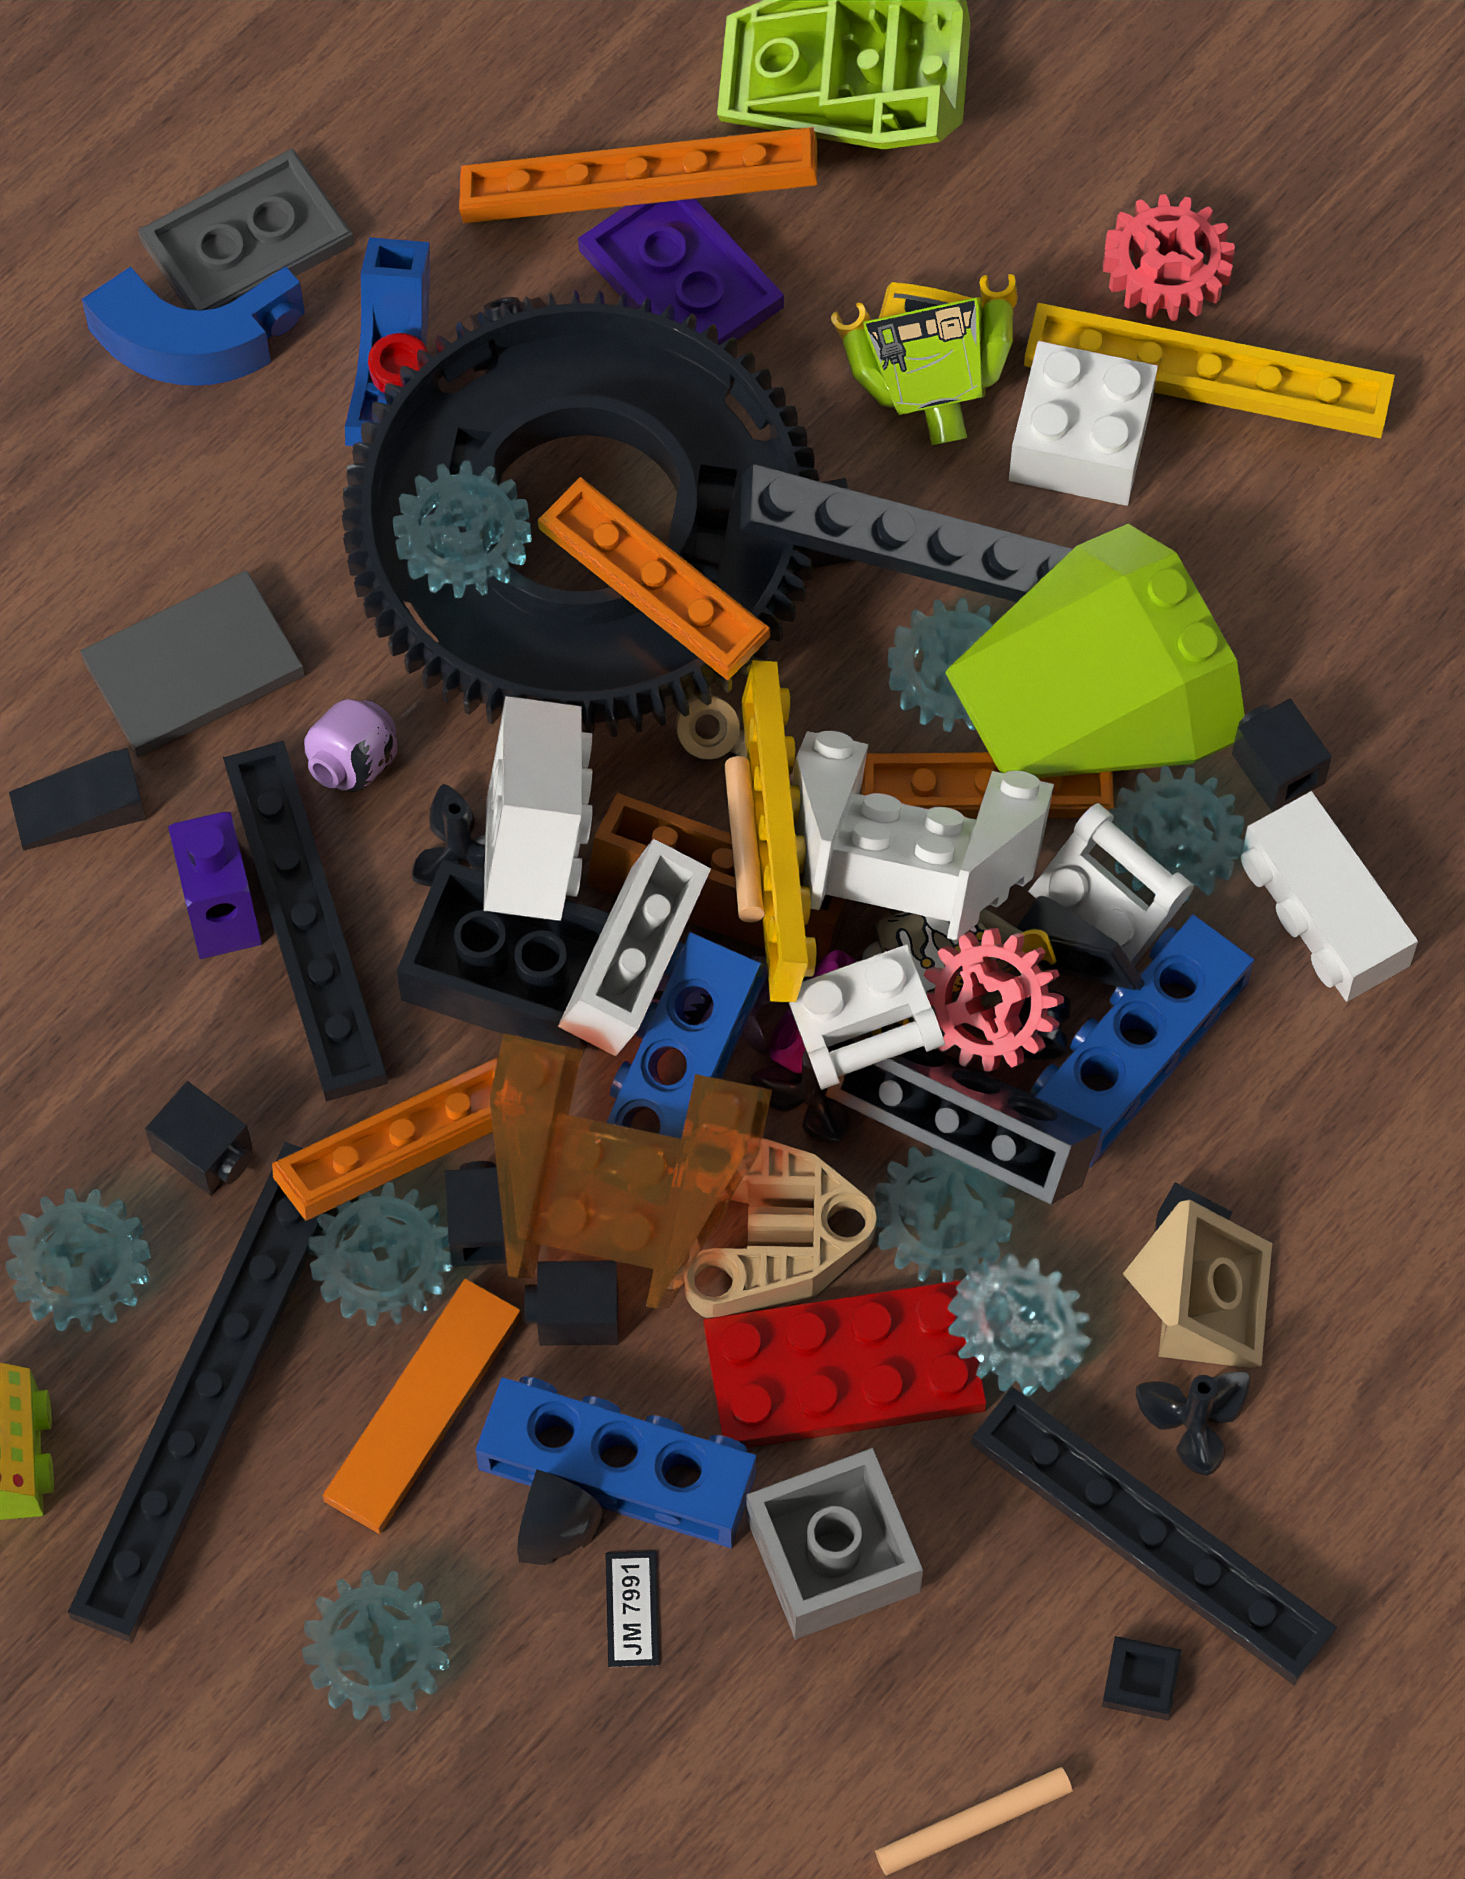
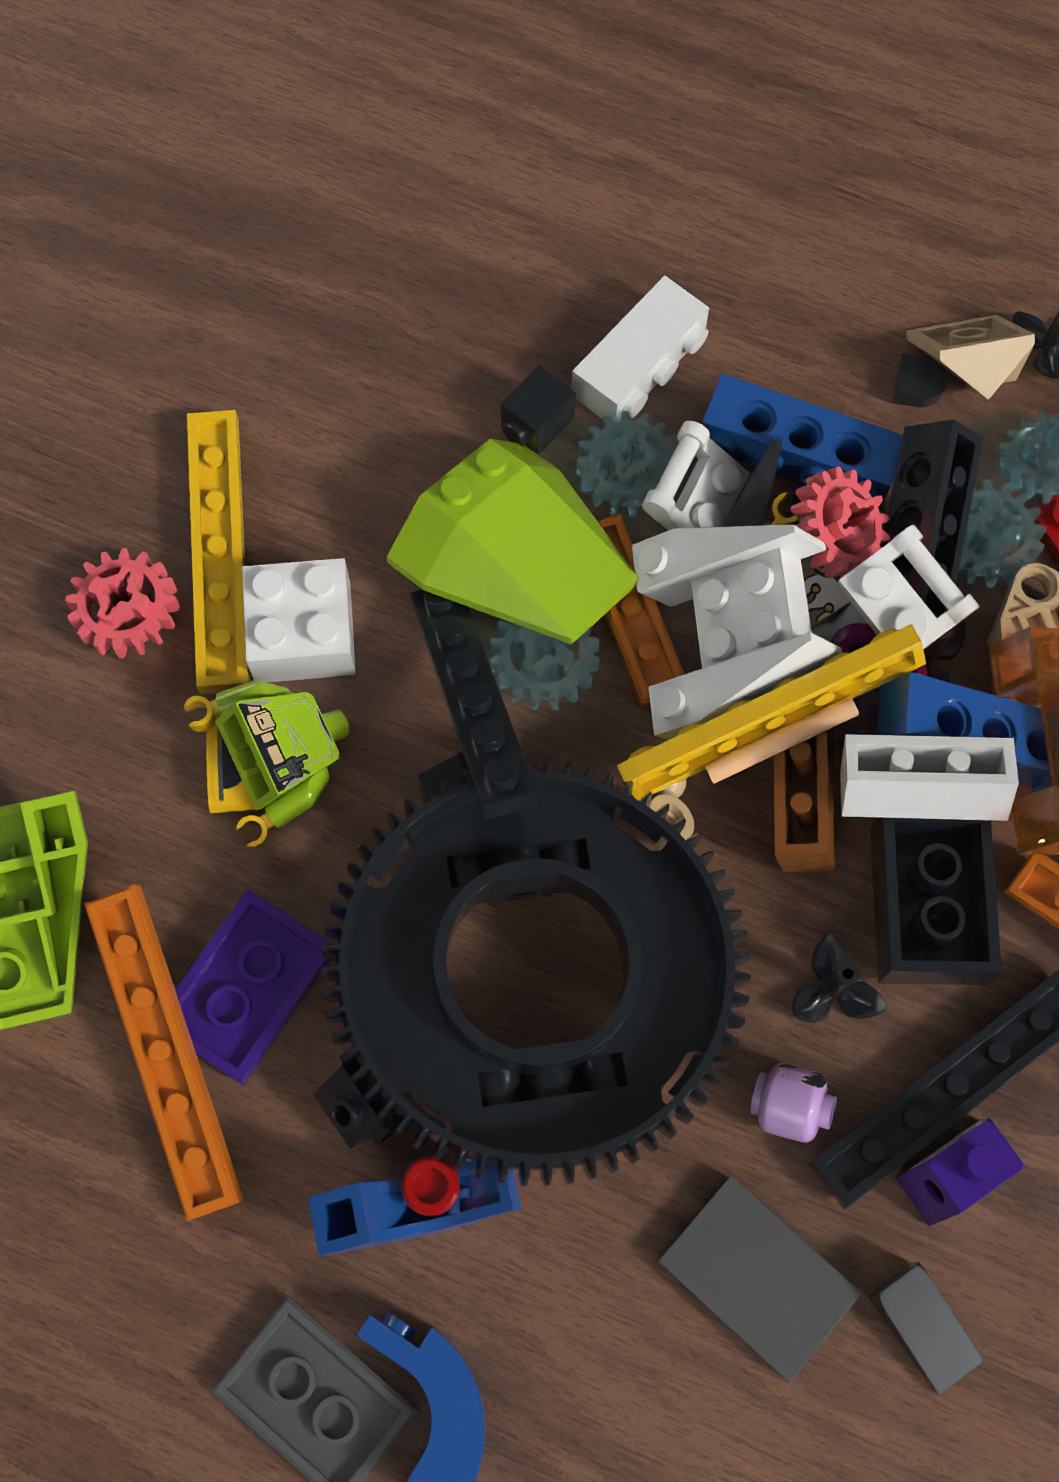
camera: 110 degrees left, 5 degrees up
clear light blue gear [393,461,532,598] -> none
white brick [484,696,592,921] -> none
orange tile [538,477,770,681] -> none

